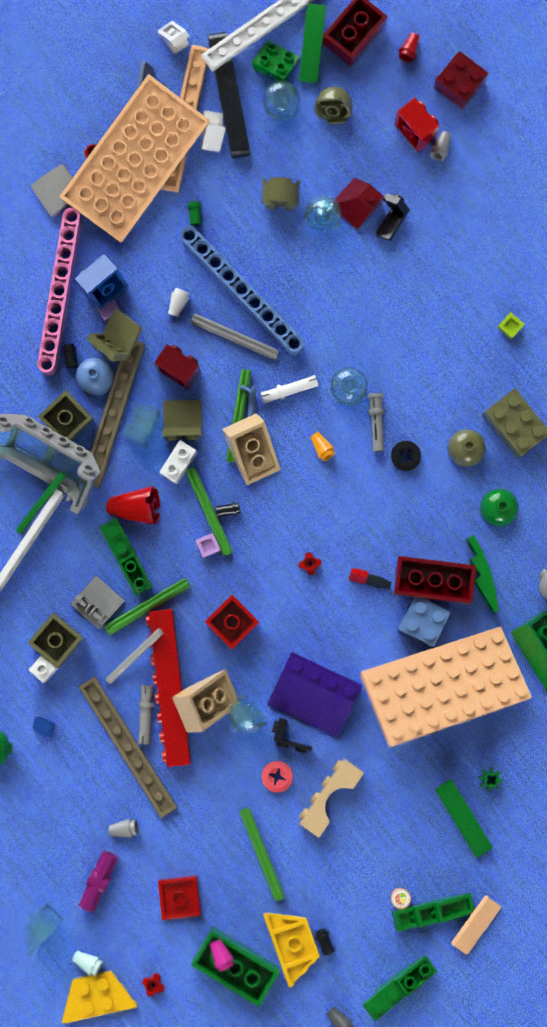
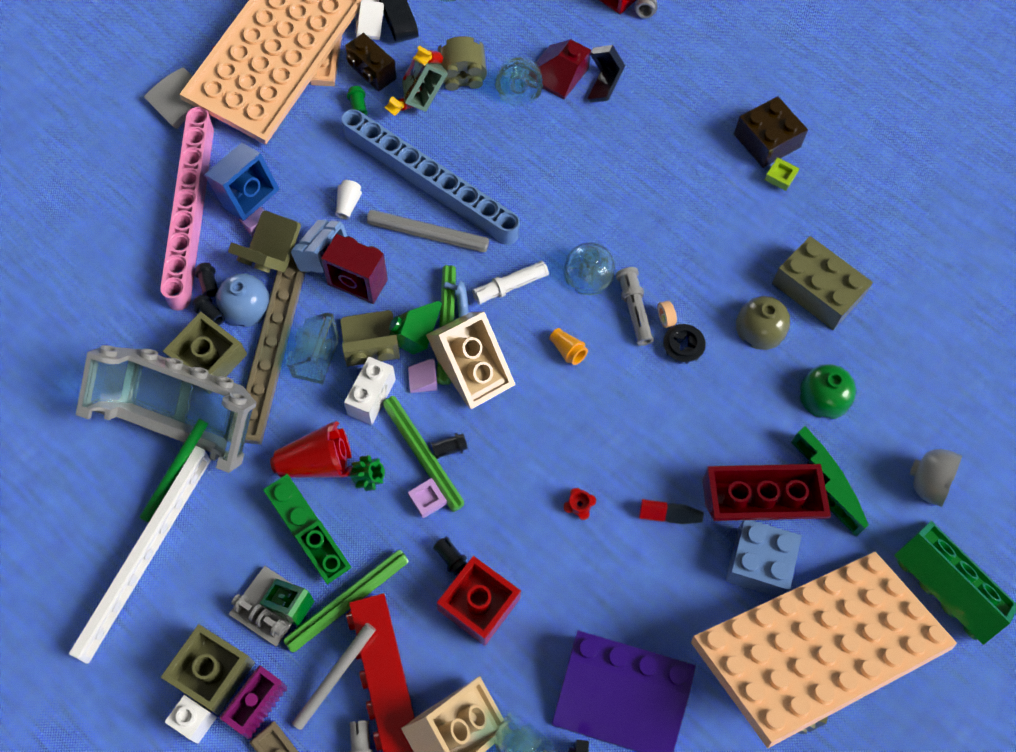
camera: 10 degrees left, 20 degrees down
none -> black pin [192,295,225,325]
none -> magenta brick [220,665,287,739]
none -> green slope [259,579,315,627]
none -> medium blue brick [291,220,347,273]
none -> dark brown brick [345,32,397,92]
none -> green gear [350,455,385,491]
none -> torso [384,45,448,116]
none -> green slope [389,301,442,355]
none -> lavender slope [408,359,437,393]
none -> black pin [433,536,467,575]
none -> light nougat tile [657,300,677,328]
none -> dark brown brick [734,96,808,168]

